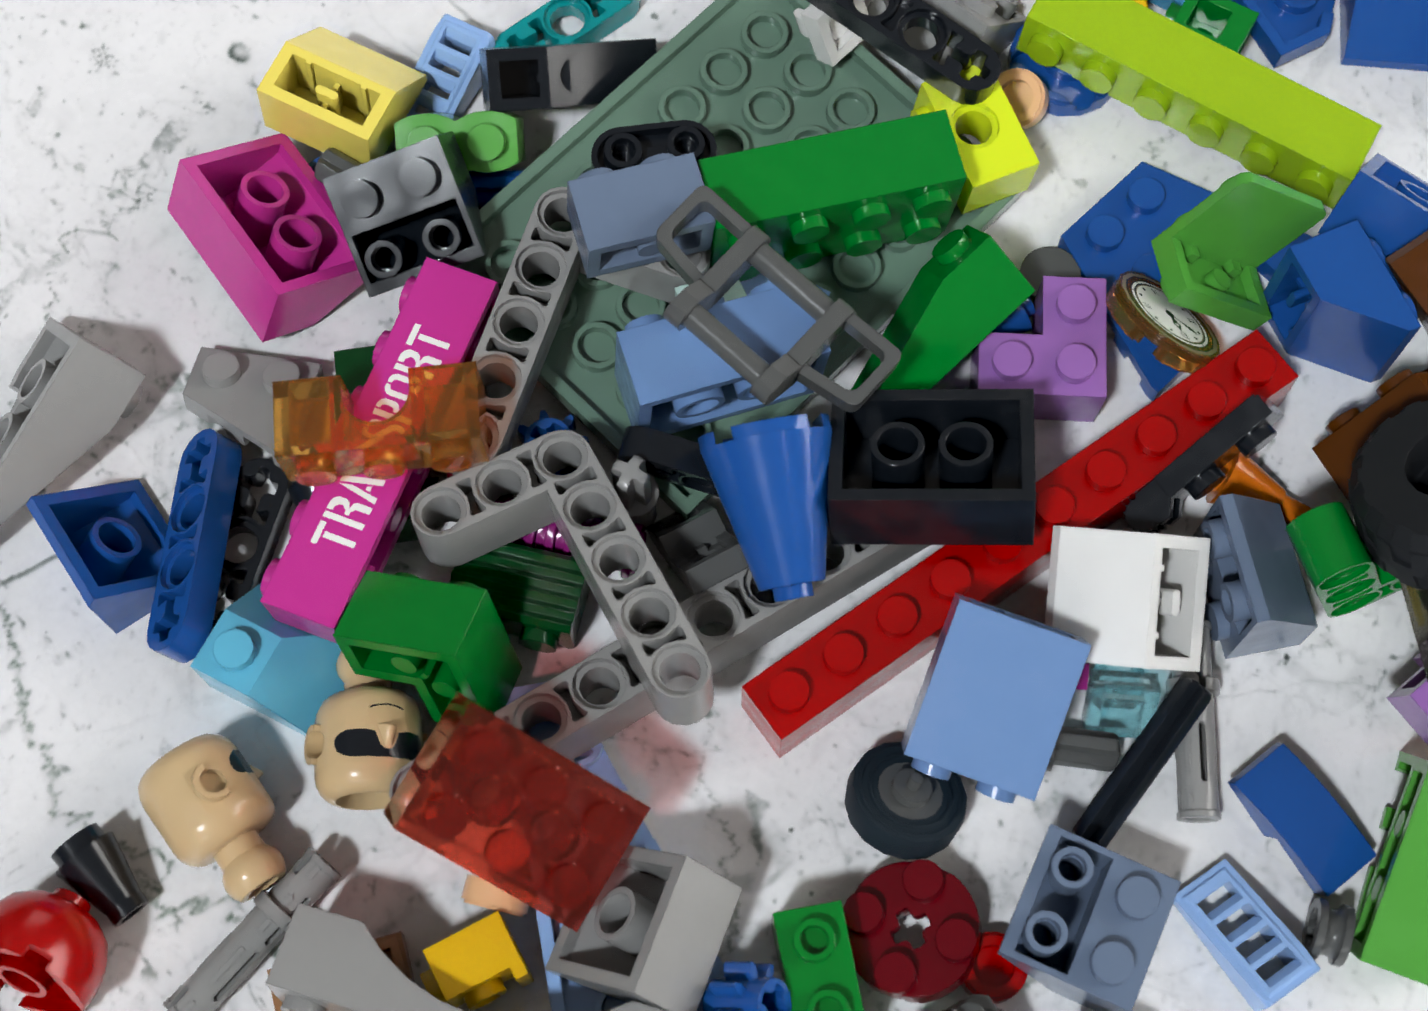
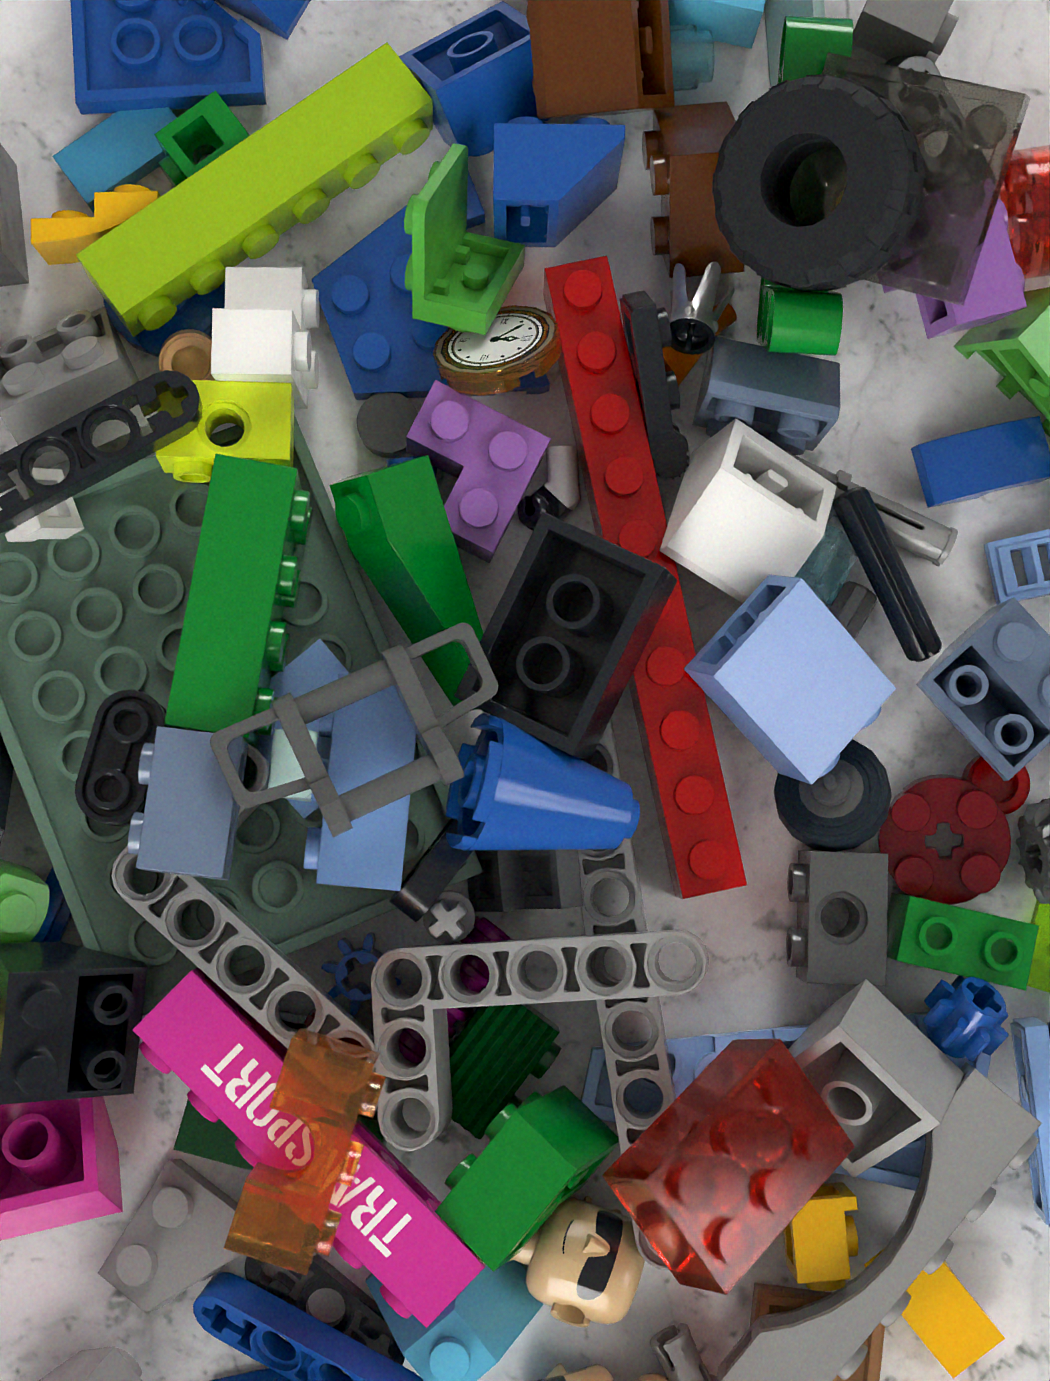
camera: 75 degrees left, 15 degrees up
none -> white brick [211,267,320,409]
none -> arm [517,445,580,531]
none -> flat silver piece [669,262,735,355]
none -> dark grey brick [786,850,888,986]

